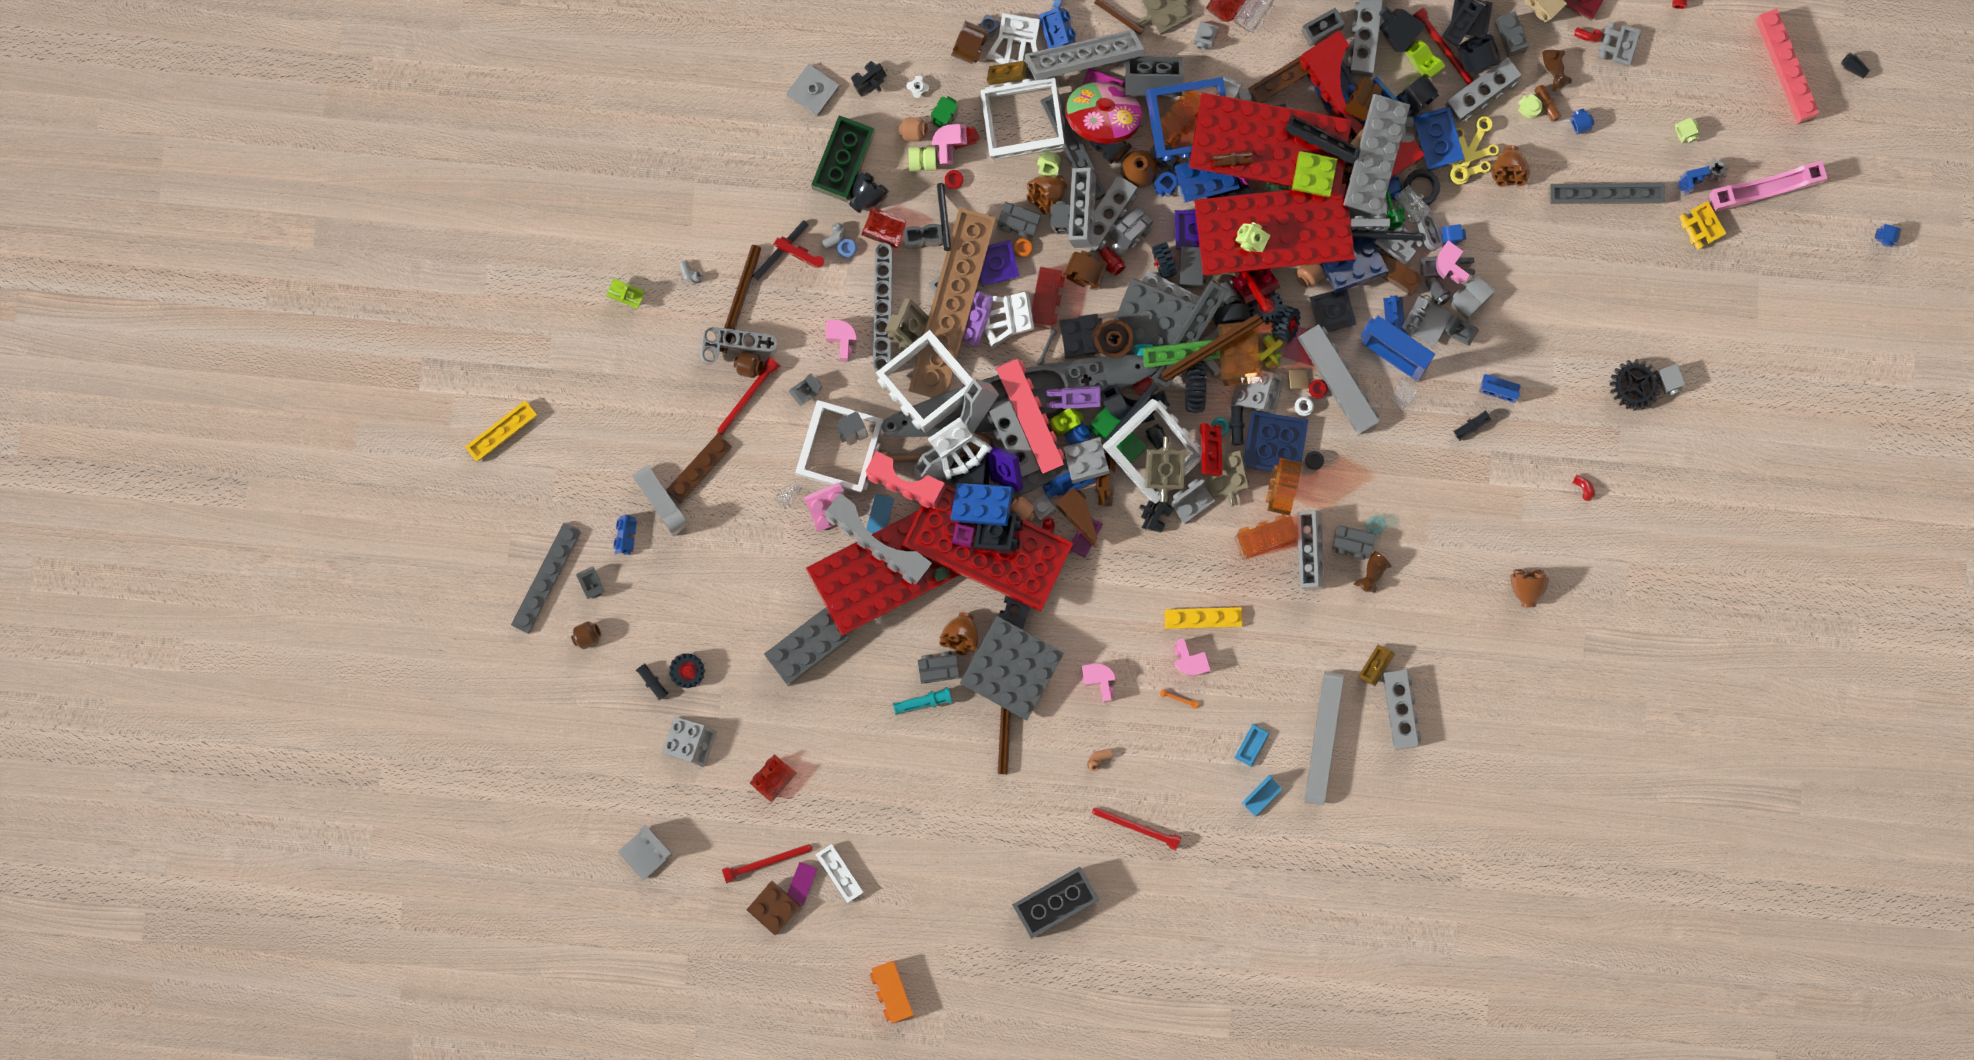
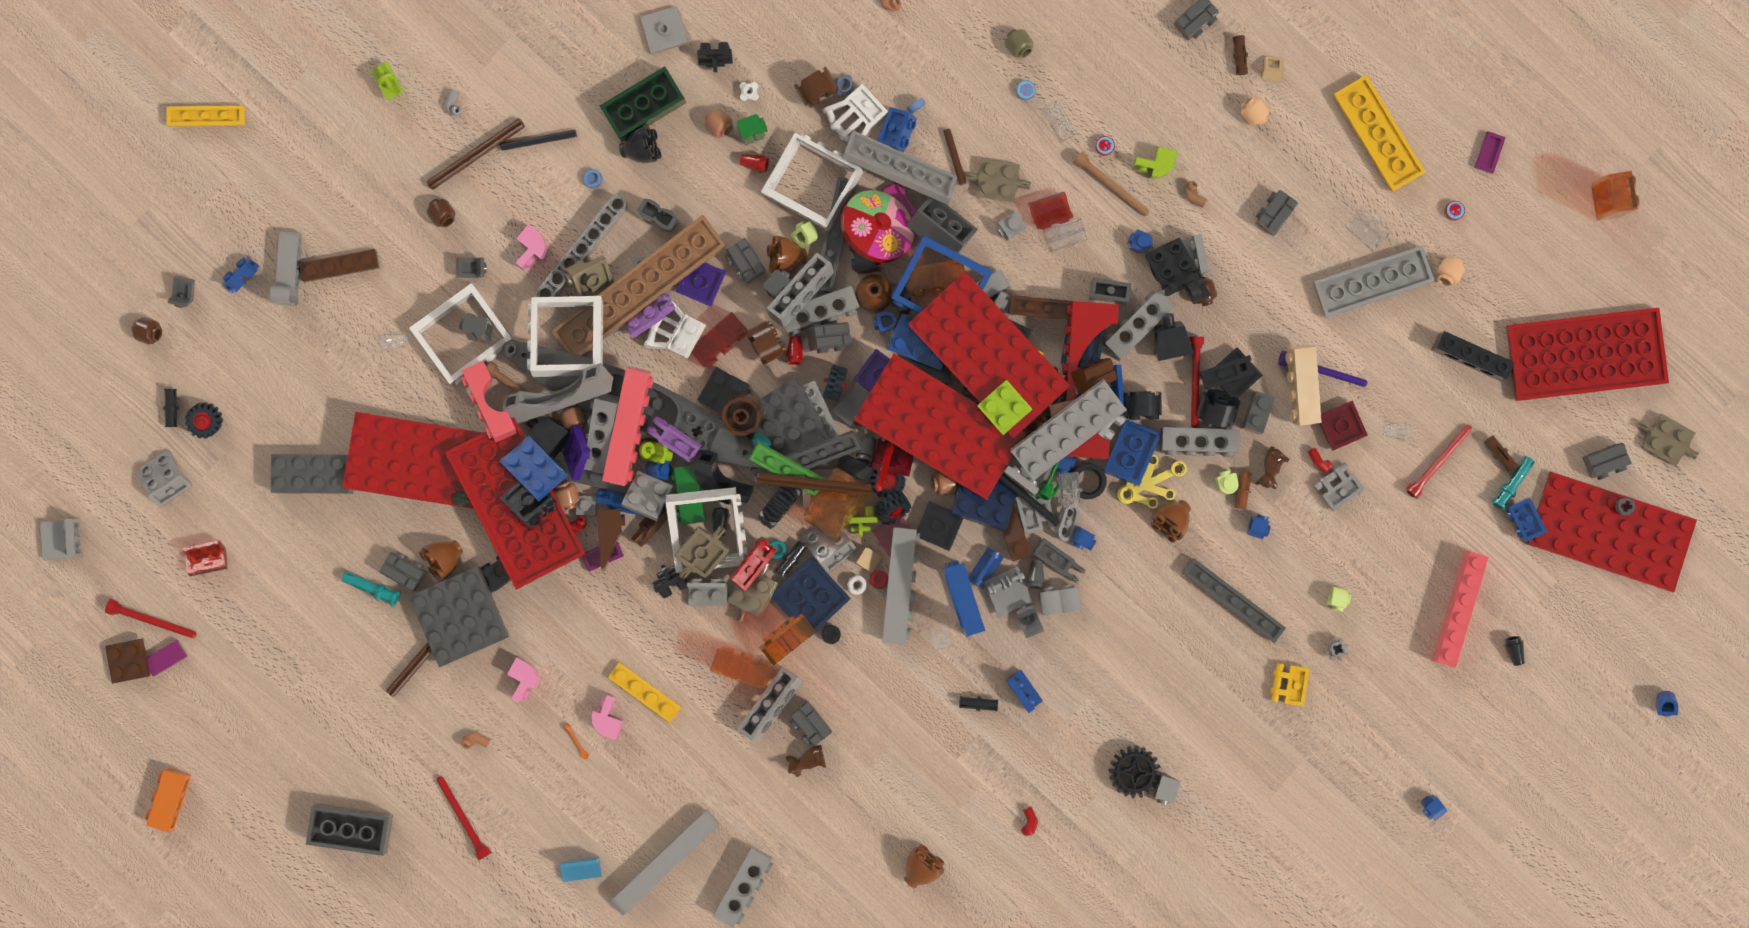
camera: 30 degrees right, 5 degrees up
dark grey plate [511,523,581,634] -> none
light grey beam [699,327,777,365] -> none
red piece [717,357,781,434] -> none
red plate [772,236,824,268] -> none
bright pink plate [804,482,845,532] -> none
white plate [815,844,863,903] -> none
light grey arm [822,222,845,249] -> none
light grey arch [824,493,932,585] -> none
clear red bracket [861,208,907,248] -> none
dark azure tile [867,494,894,533] -> none
yellowish green wheel [908,146,936,172] -> none
white plate [928,417,992,480] -> none
bright pink brick [932,124,967,165] -> none
black bar [937,183,951,251] -> none
red tile [944,170,963,190] -> none
magenta tile [952,523,975,548] -> none
pearl gold plate [987,60,1027,85] -> none
orange tile [1014,238,1033,258] -> none
dark grey hinge [1037,328,1057,365] -> none
black bar [1104,383,1159,443] -> none
red plate [1133,377,1152,395] -> none
reddish brown pin [1212,151,1252,167] -> none
dark azure tile [1234,724,1270,767] -> none
yellowish green brick [1235,222,1270,252] -> none
black plate [1285,115,1360,164] -> none
pearl gold plate [1358,645,1395,686] -> none
clear light blue plate [1366,515,1385,534] -> none
lime brick [1404,40,1445,78] -> none
bright pink brick [1436,241,1470,284] -> none
blue bracket [1678,166,1710,195] -> none
bright pink arch [1709,161,1827,212] -> none

